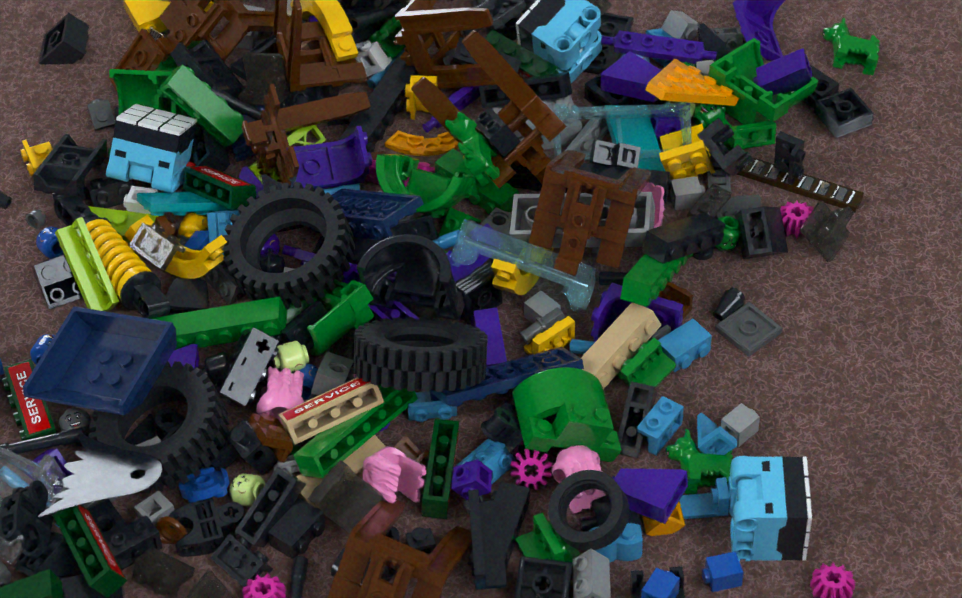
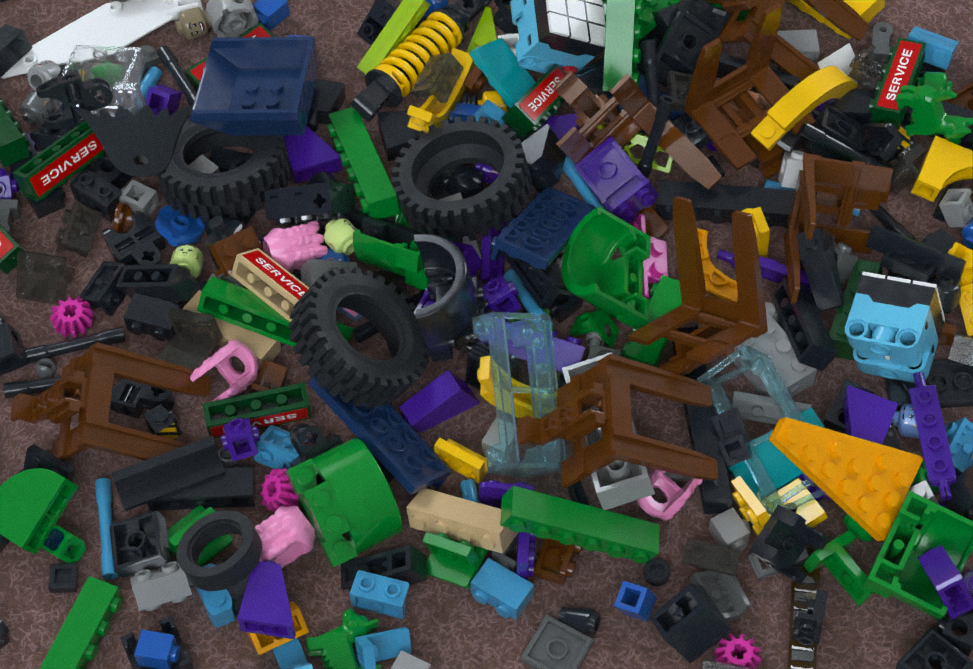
camera: 70 degrees right, 10 degrees up
green animal [445,112,500,186] -> none
black brick [474,107,521,157] -> none
dark grey axle [519,308,565,345] -> none
black brick [642,212,726,264] -> none
green head [715,216,741,250] -> none
none -> blue brick [614,581,657,622]
none -> black piece [637,95,675,179]

